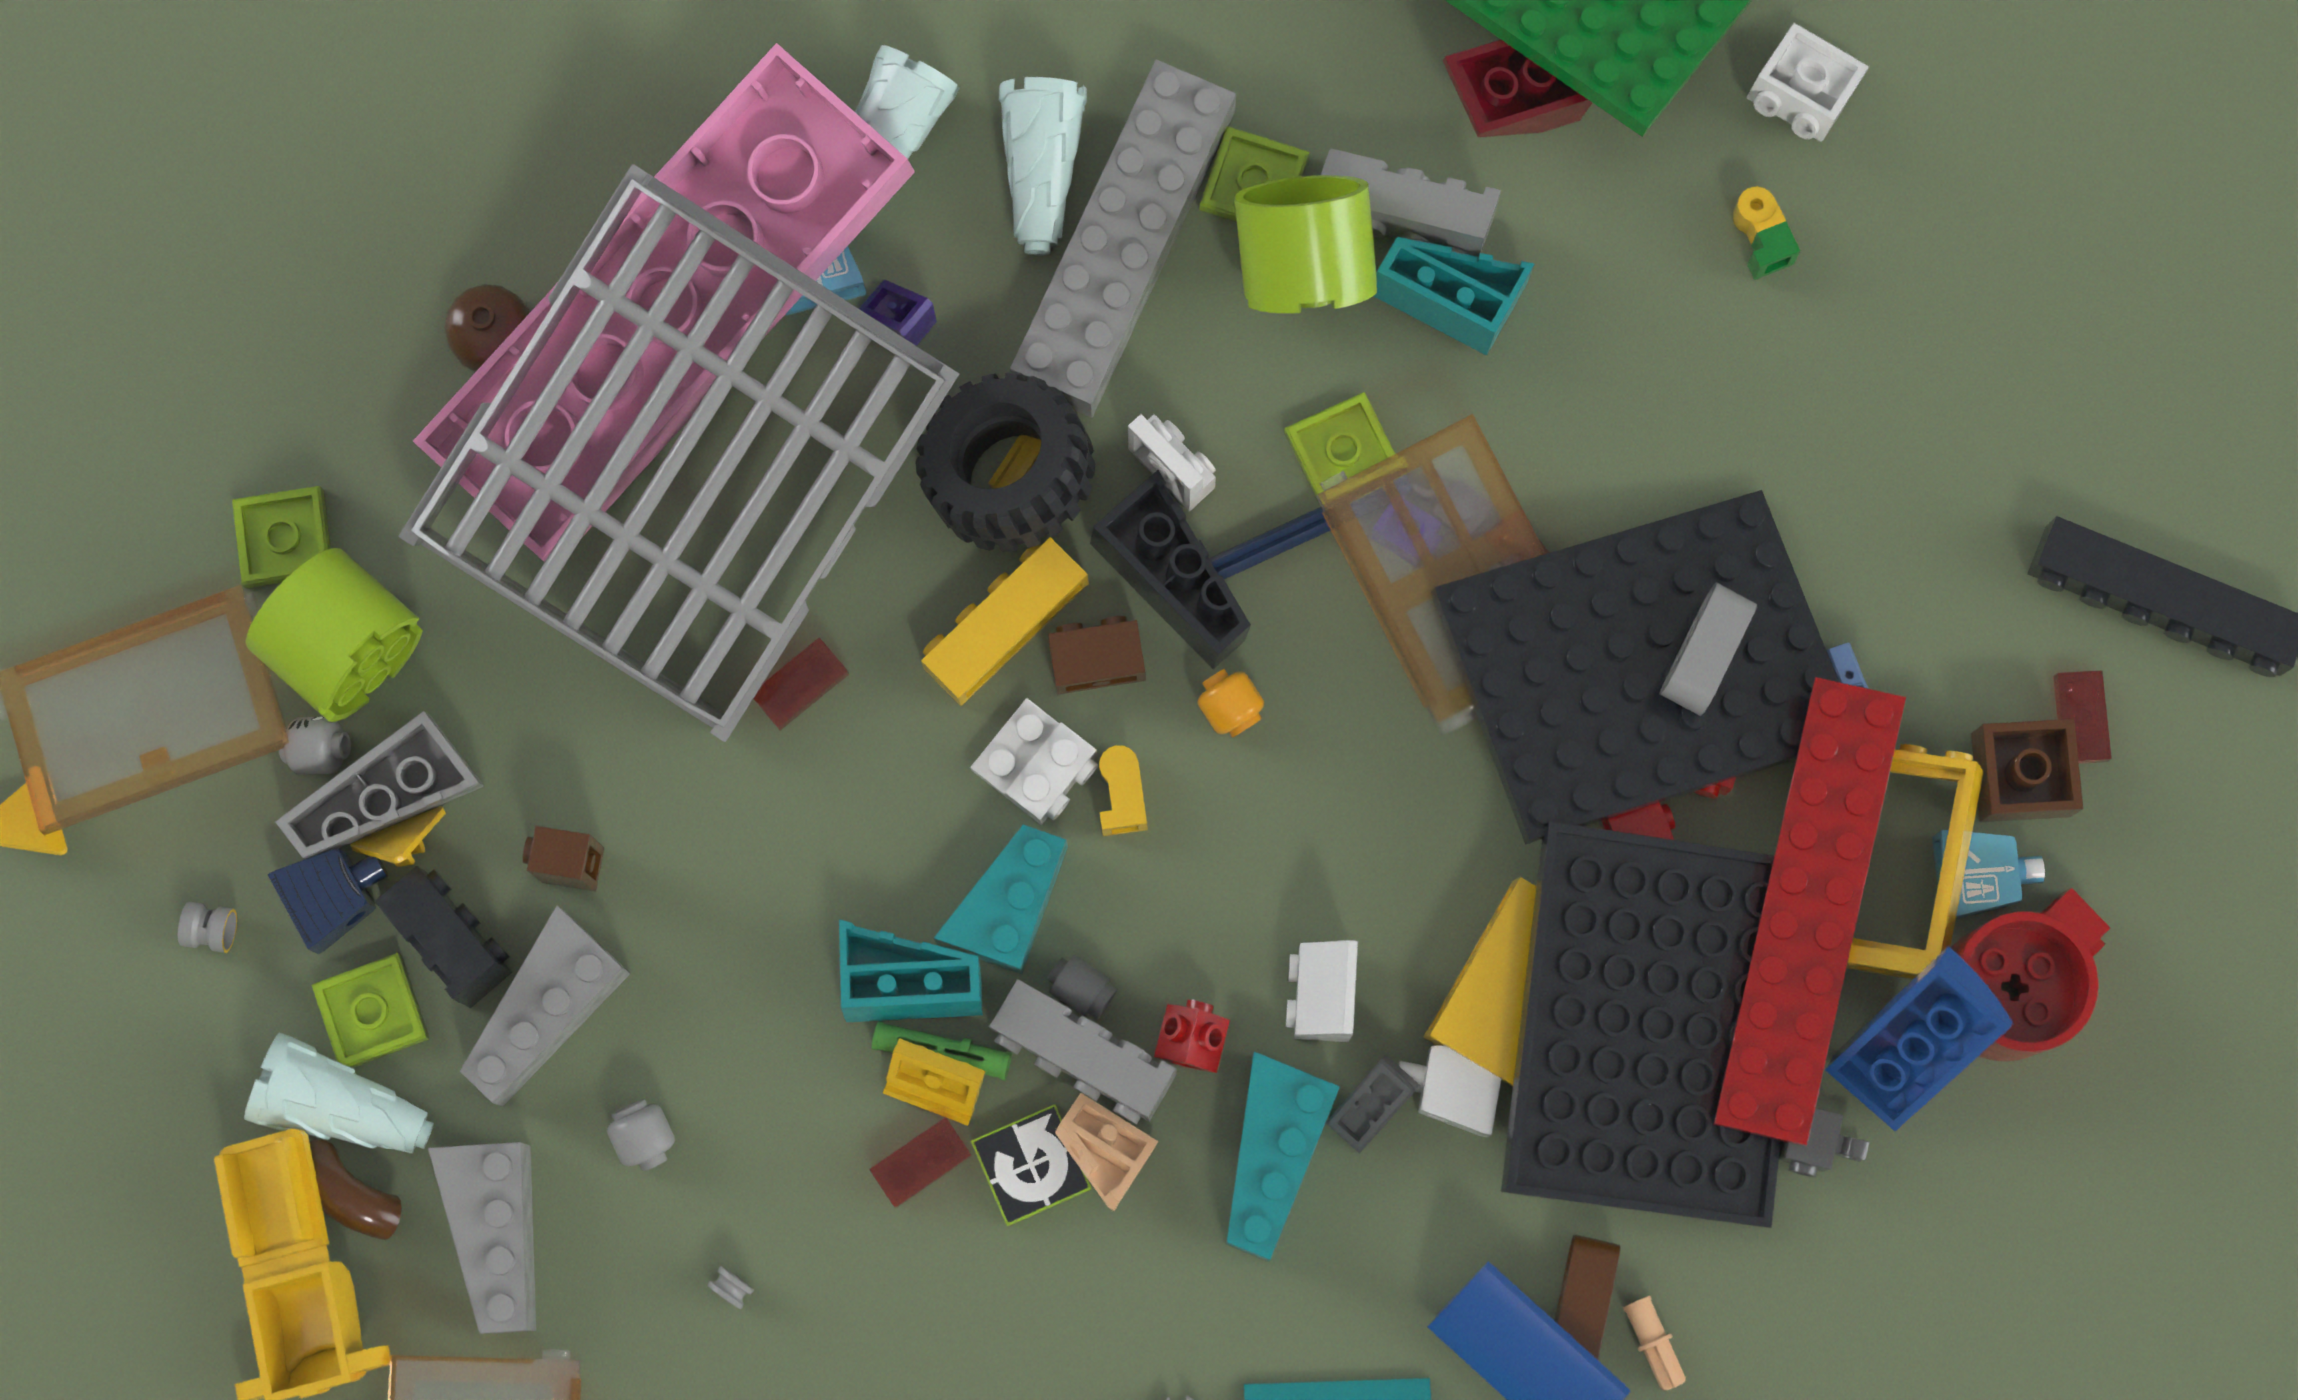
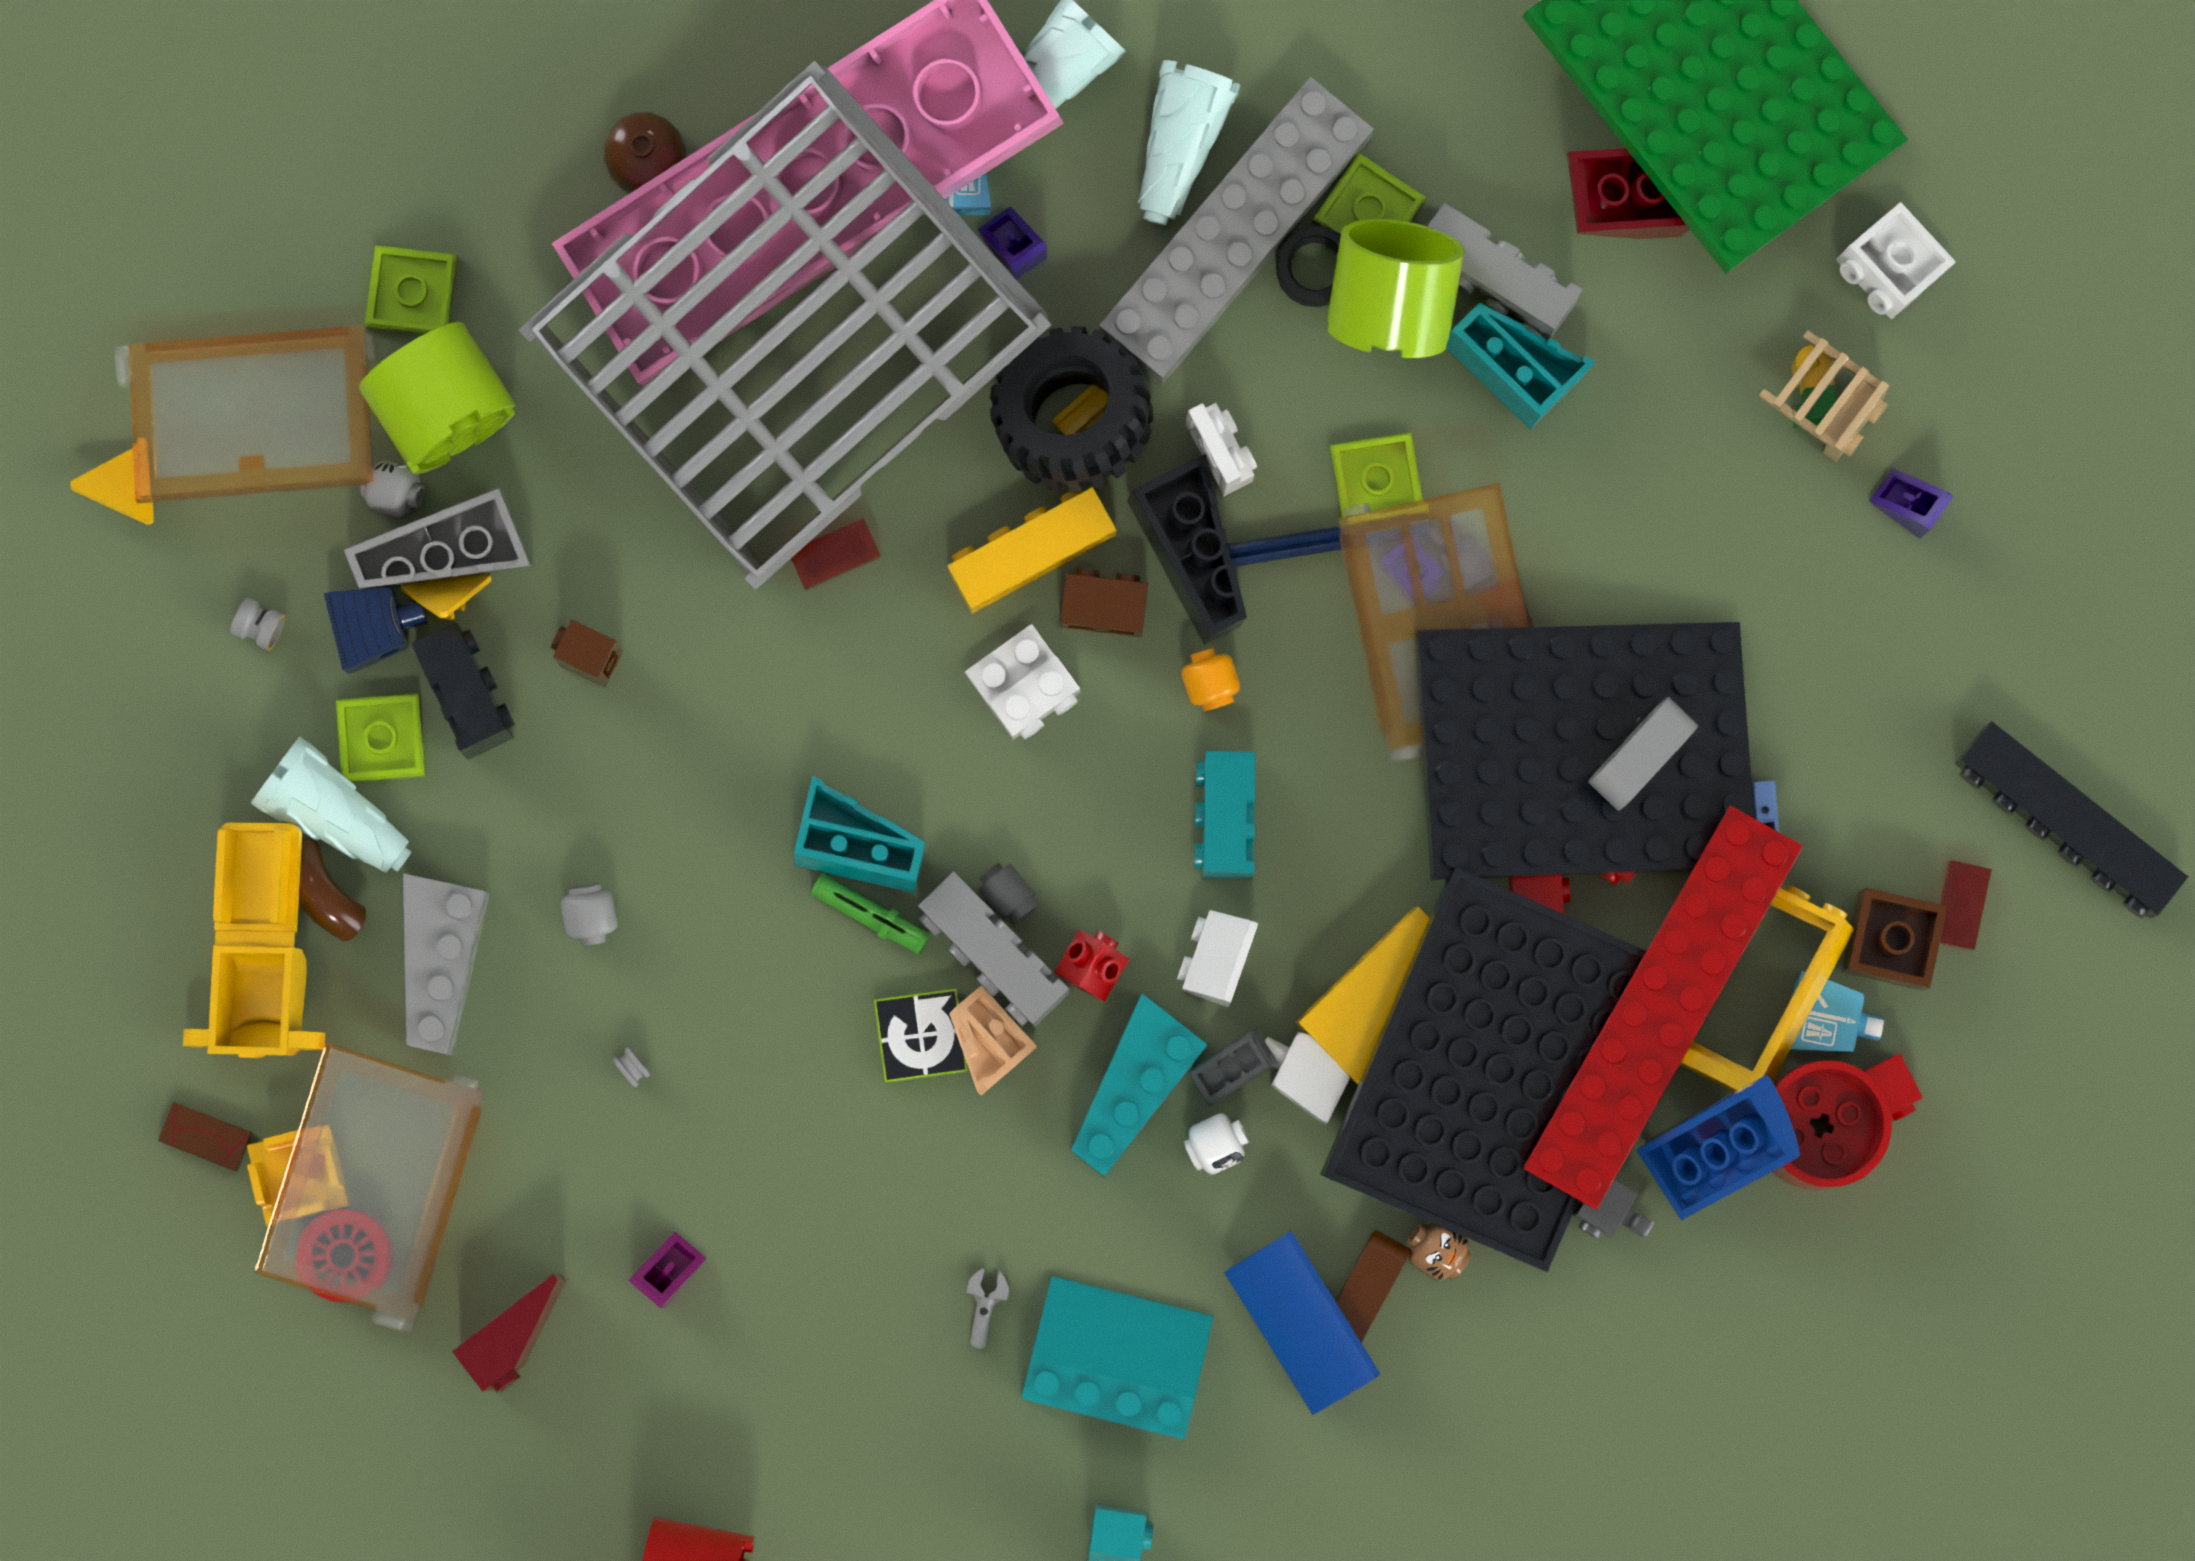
camera: 10 degrees right, 5 degrees up
light grey wedge [460,906,631,1107] -> none
clear red plate [869,1117,972,1208] -> none
yellow plate [883,1038,985,1126] -> none
teal wedge [933,825,1068,974] -> none
yellow leg [1099,745,1148,836] -> none
light nougat axle [1623,1295,1686,1391] -> none
none -> white head [1184,1113,1249,1175]
none -> teal wedge [1194,751,1255,880]
none -> black tyre [1276,225,1341,307]
none -> medium nougat head [1407,1222,1471,1281]
none -> tan plate [1759,330,1889,463]
none -> dark purple slope [1869,468,1953,539]

